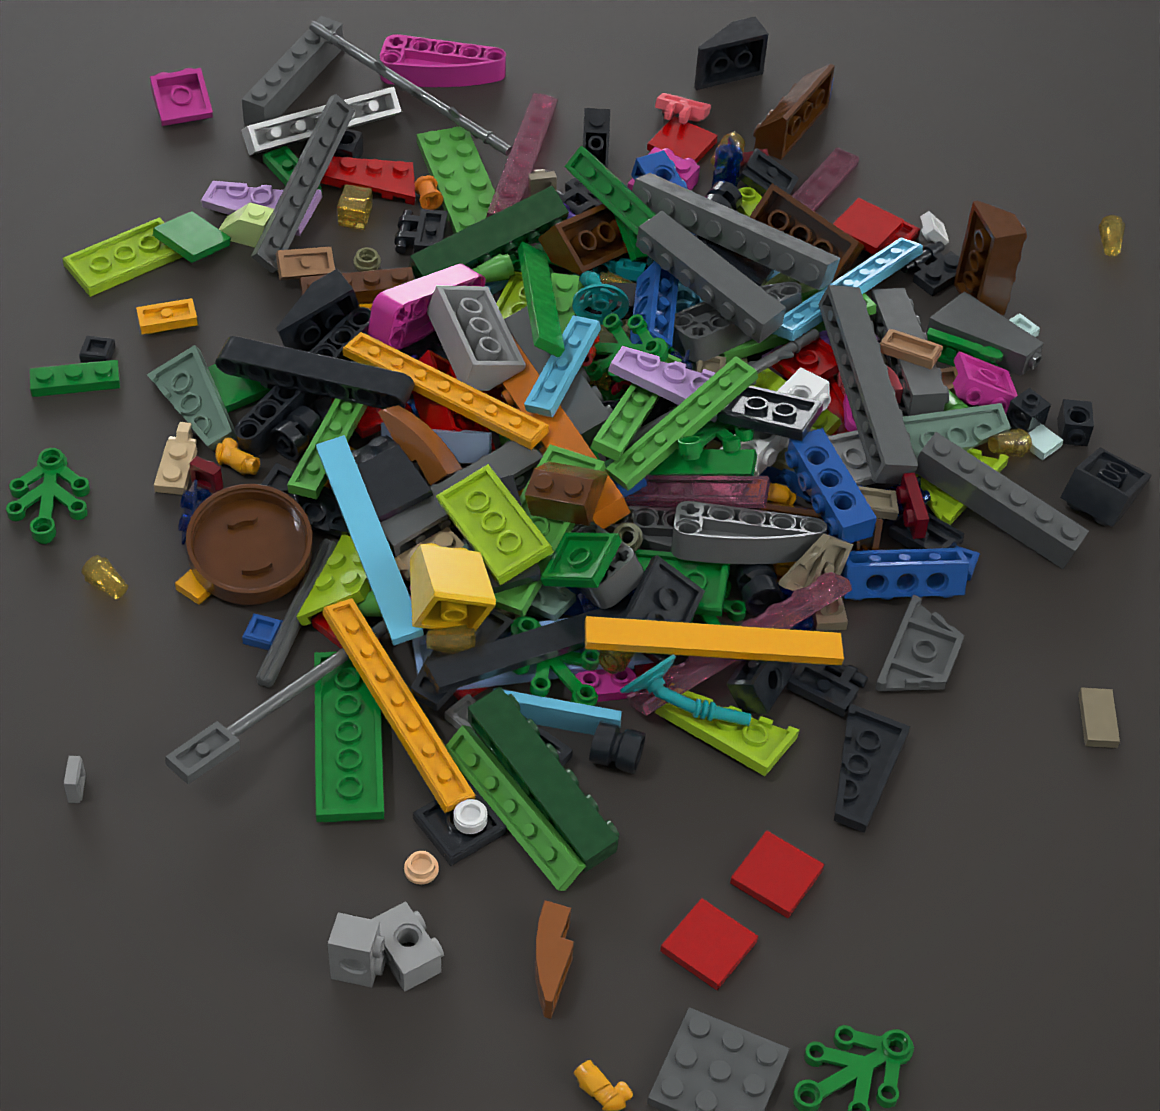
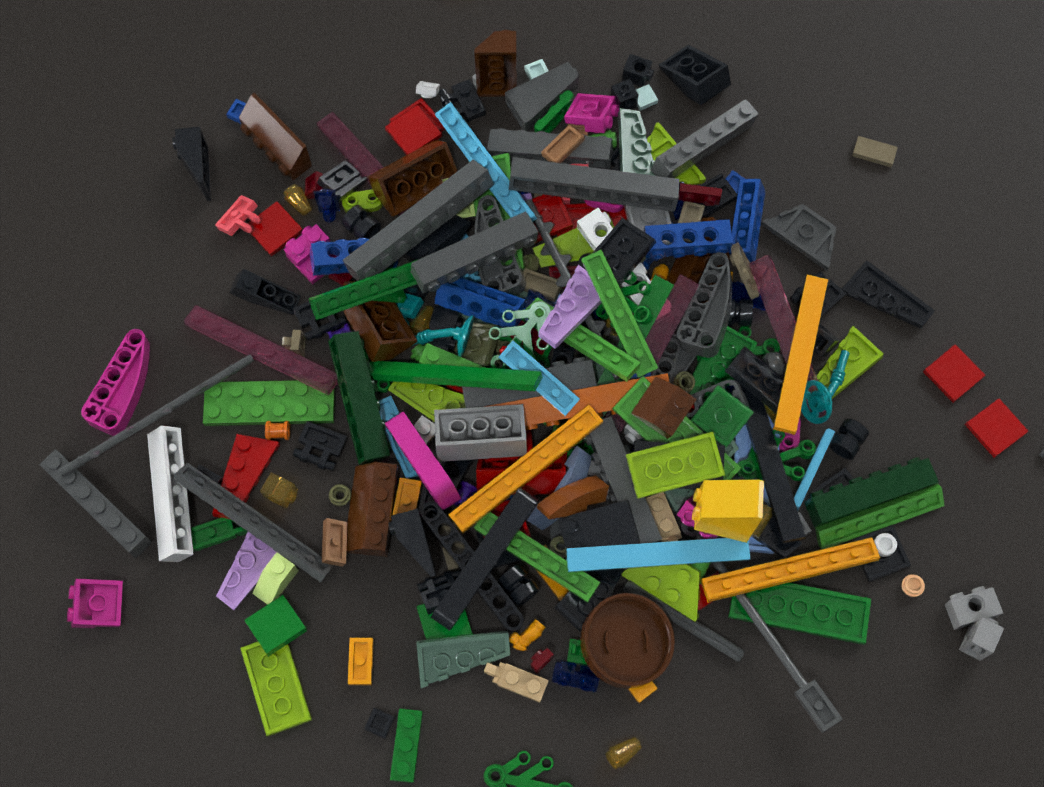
camera: 70 degrees left, 20 degrees up
blue tile [242,613,283,650] -> none
bright green cone [472,253,515,283] -> none
dark orange slope [535,900,574,1019] -> none
clear yellow cone [988,428,1032,457] -> none

